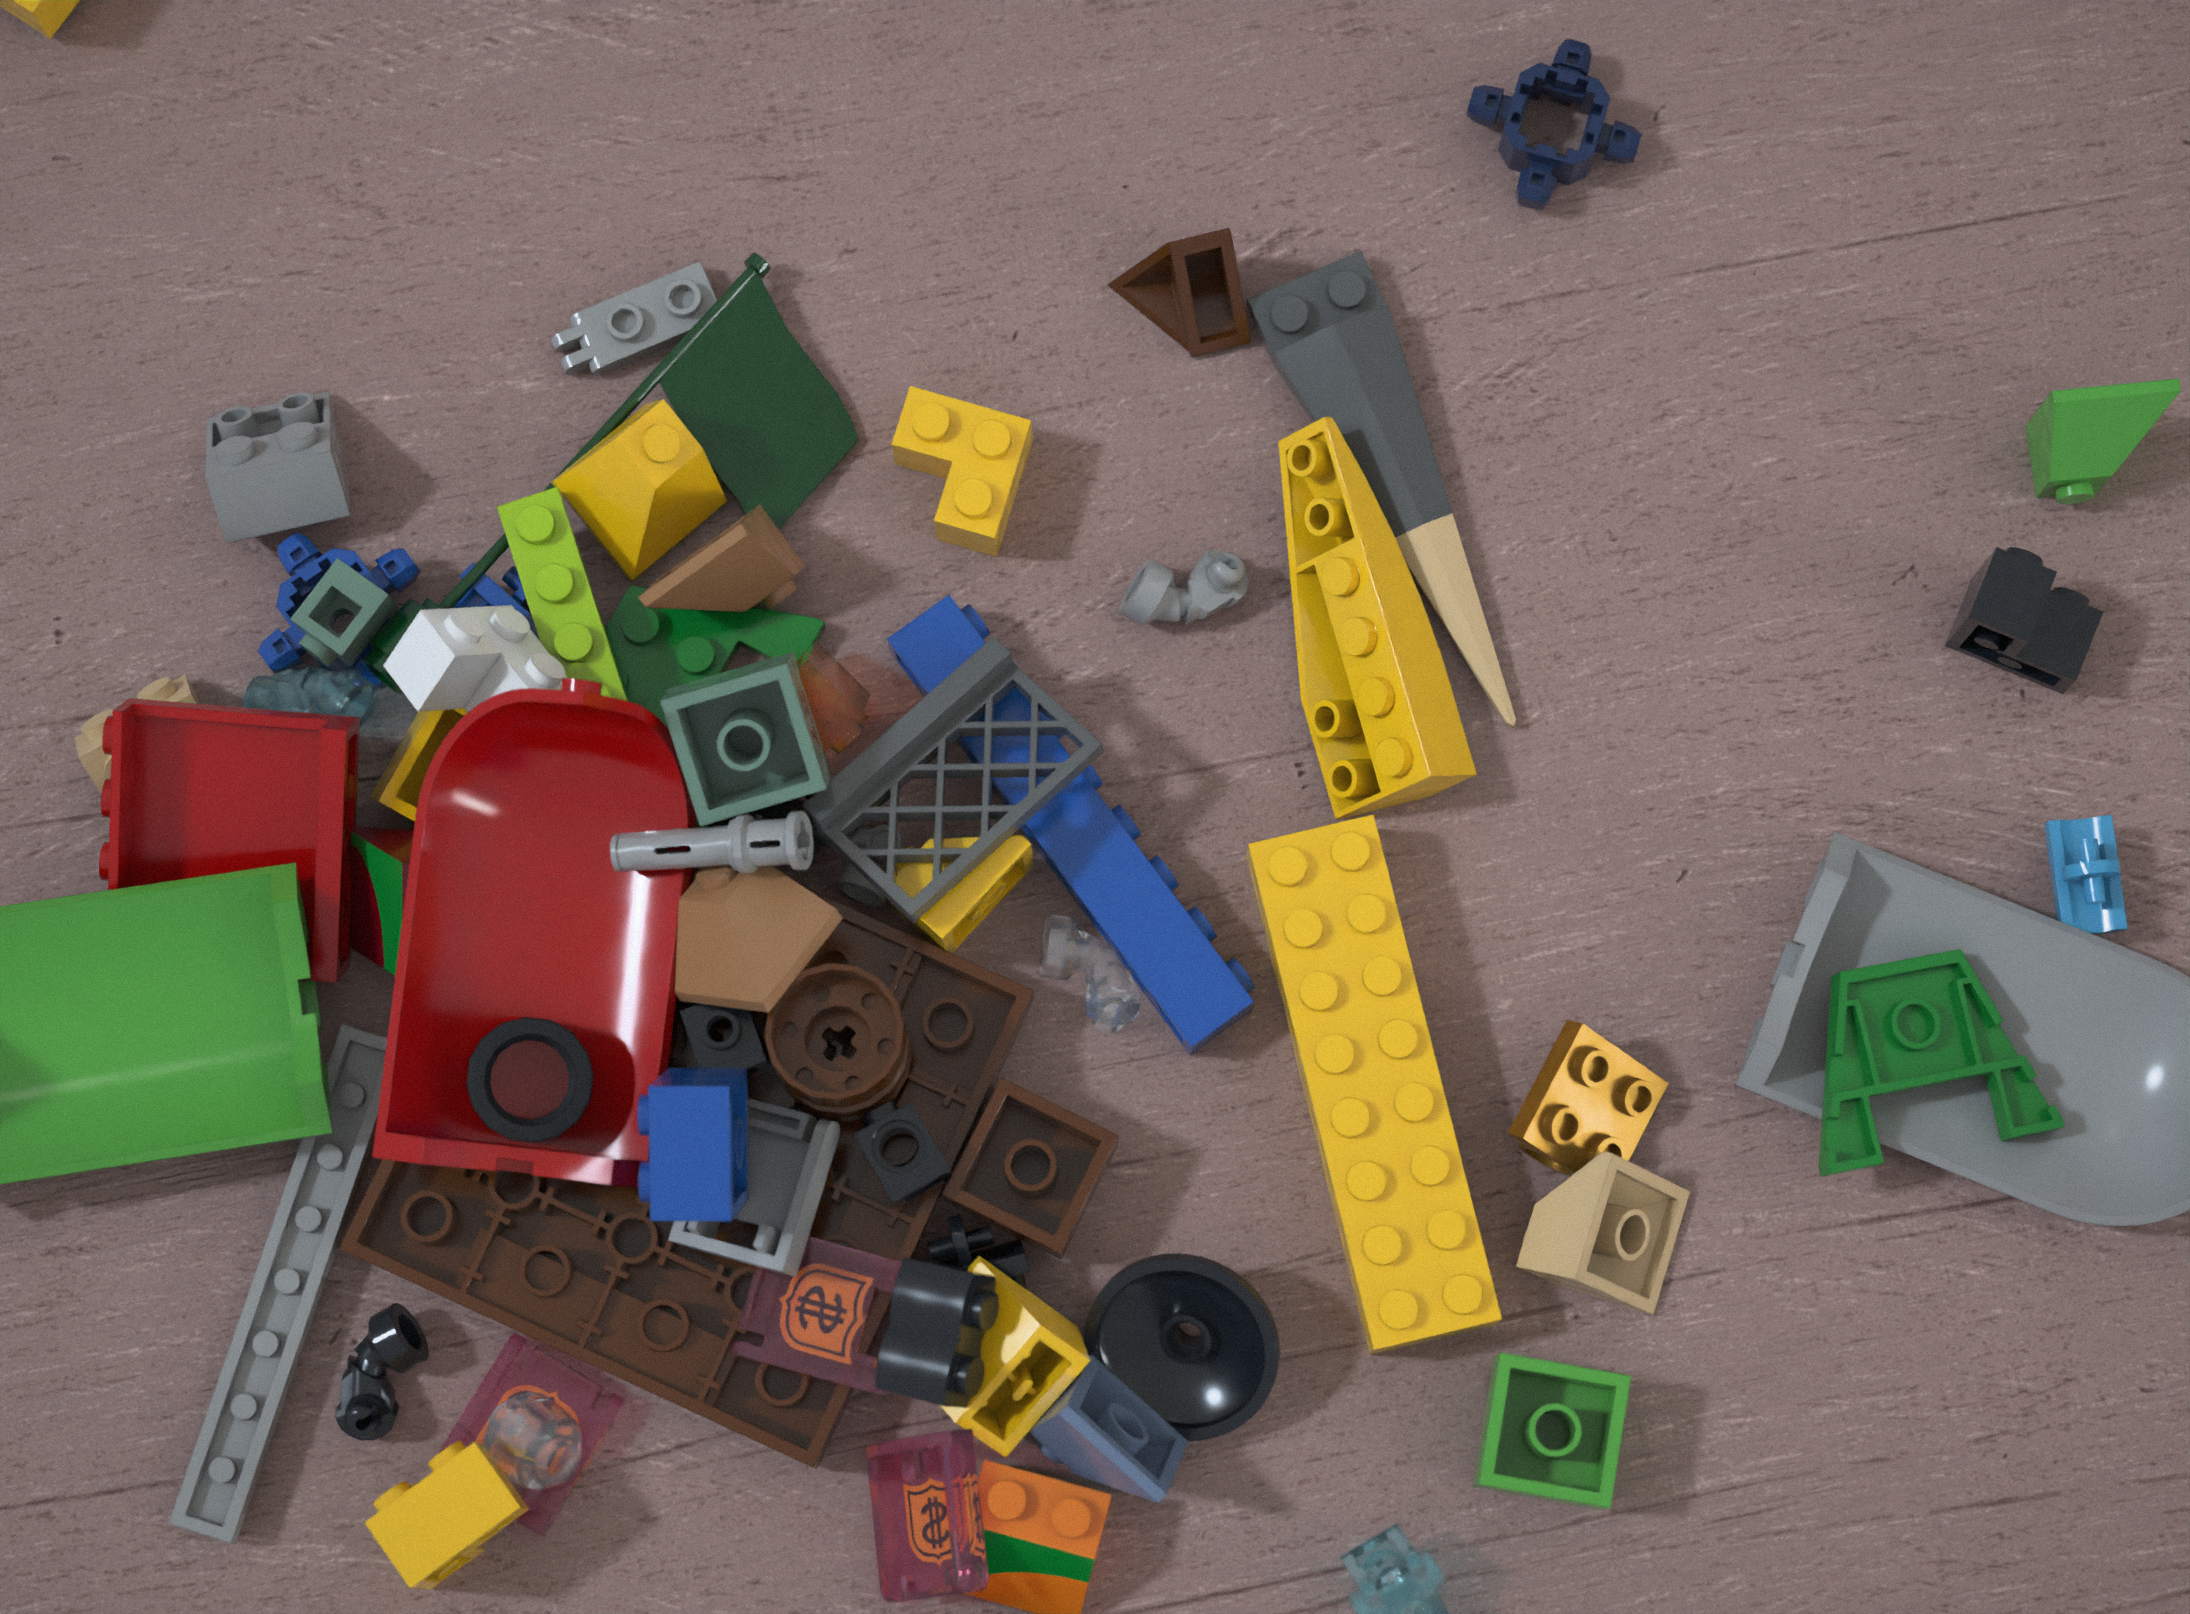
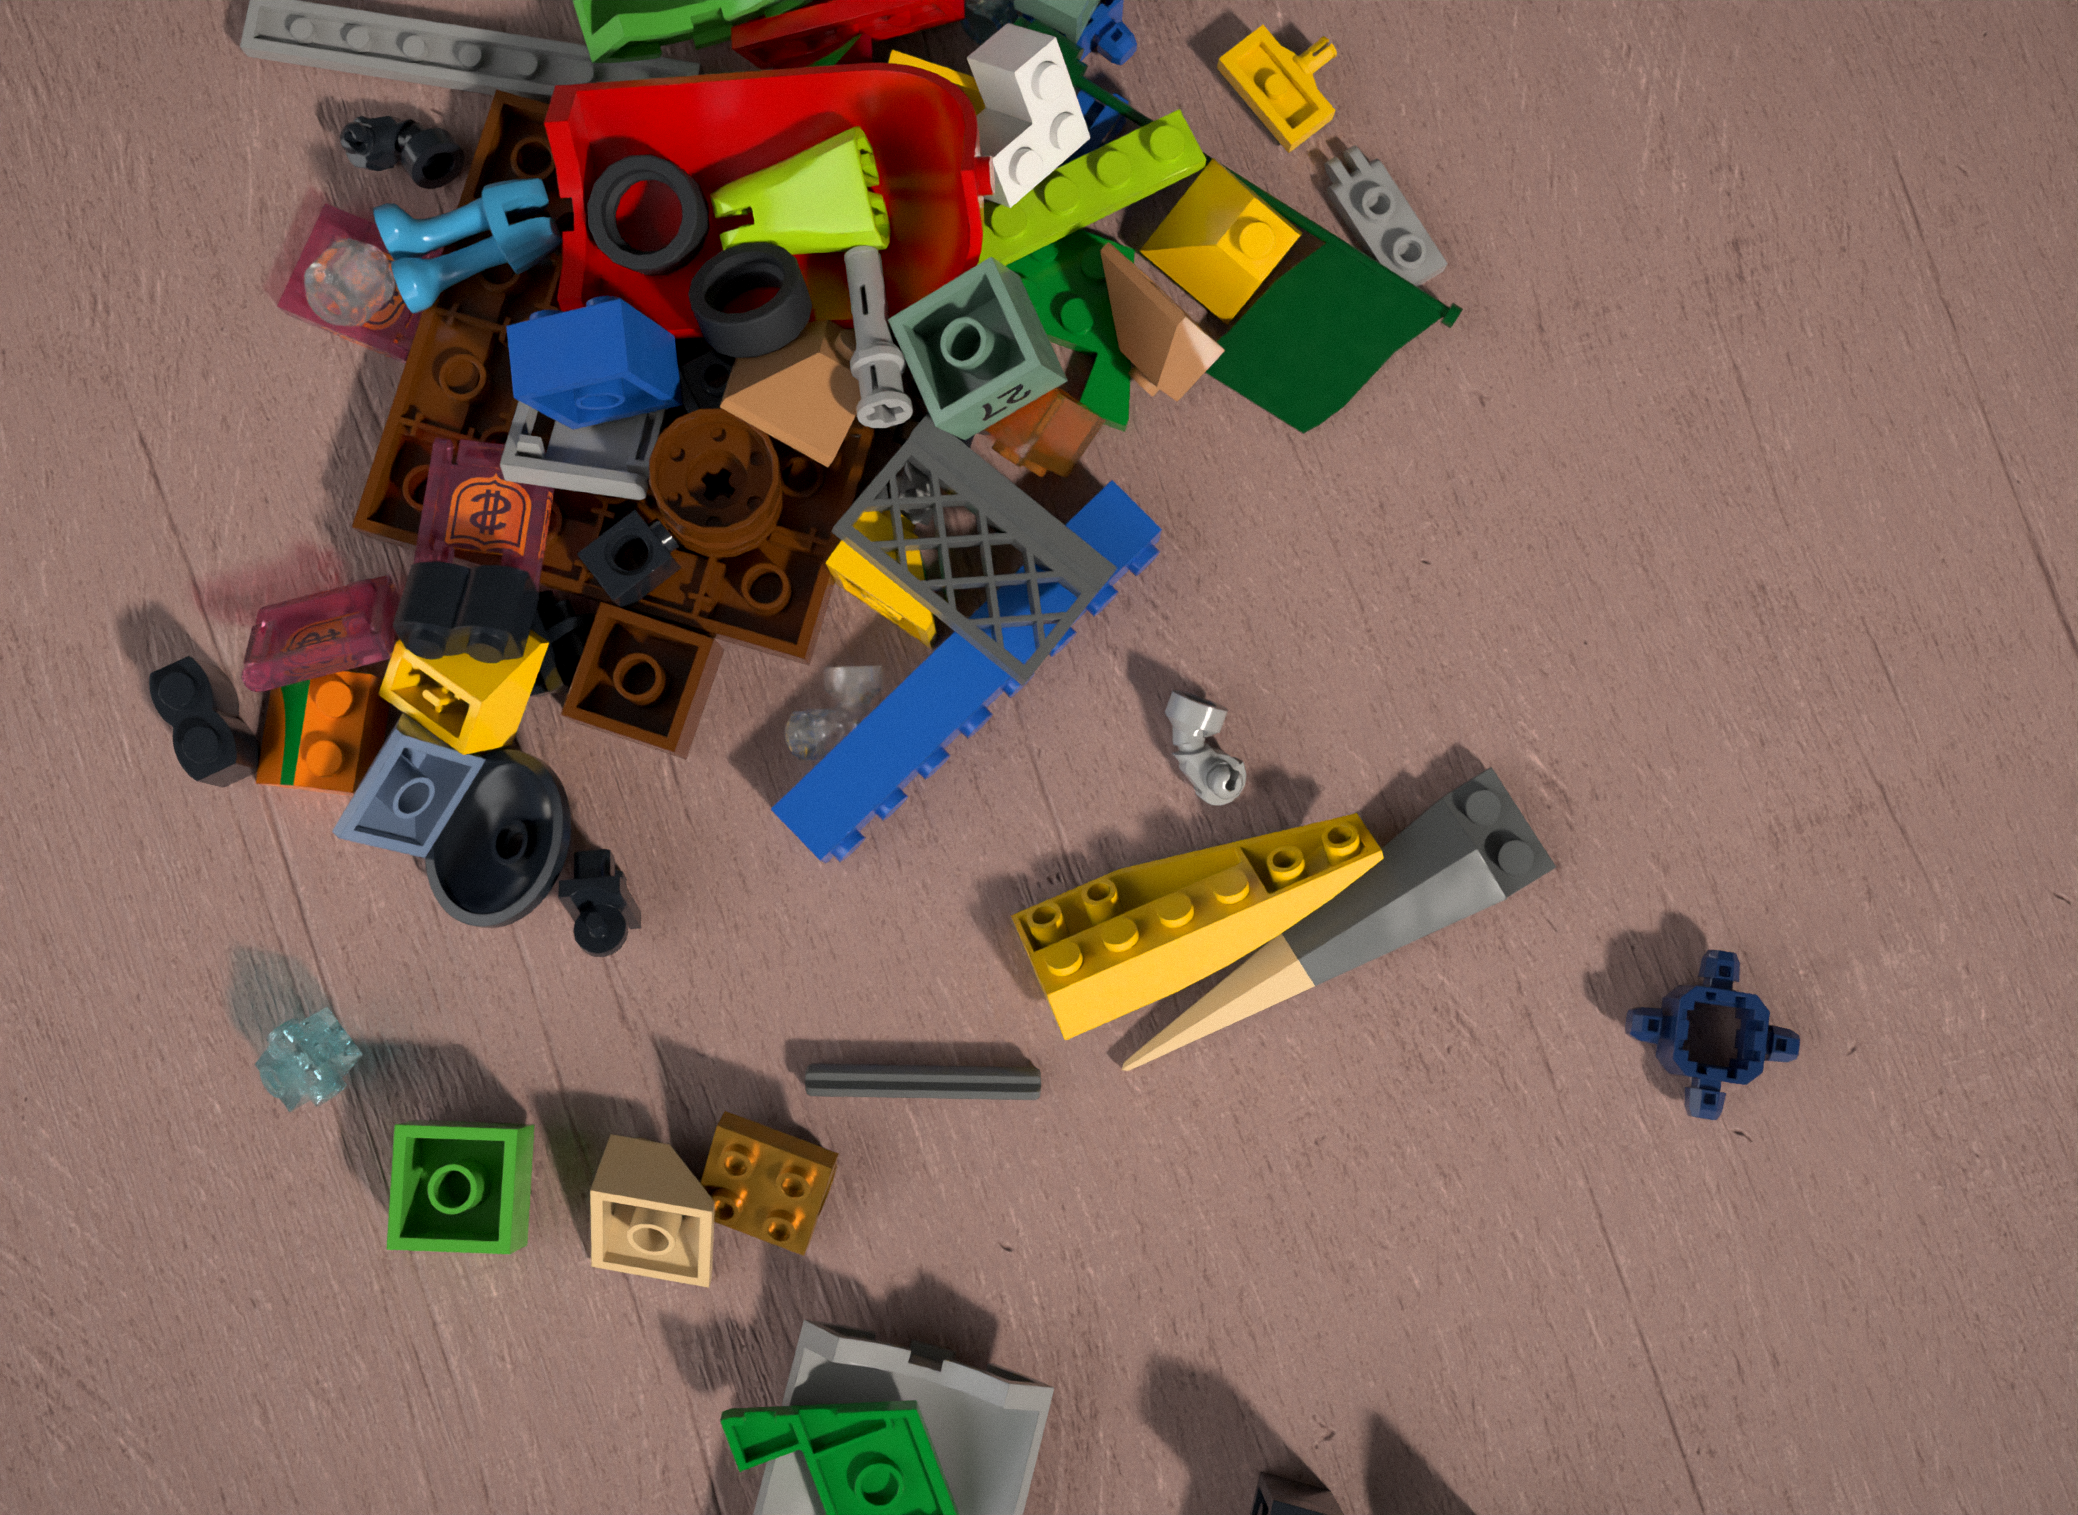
camera: 80 degrees right, 5 degrees up
yellow brick [364,1440,529,1590] -> none
yellow brick [891,386,1033,557] -> none
reddish brown slope [1107,228,1251,357] -> none
yellow brick [1246,814,1502,1355] -> none
none -> dark azure piece [373,178,563,314]
none -> black hips [558,849,641,957]
none -> black tyre [688,242,812,358]
none -> lime piece [710,126,891,255]
none -> dark grey axle [805,1063,1041,1100]
none -> yellow plate [1217,24,1337,153]

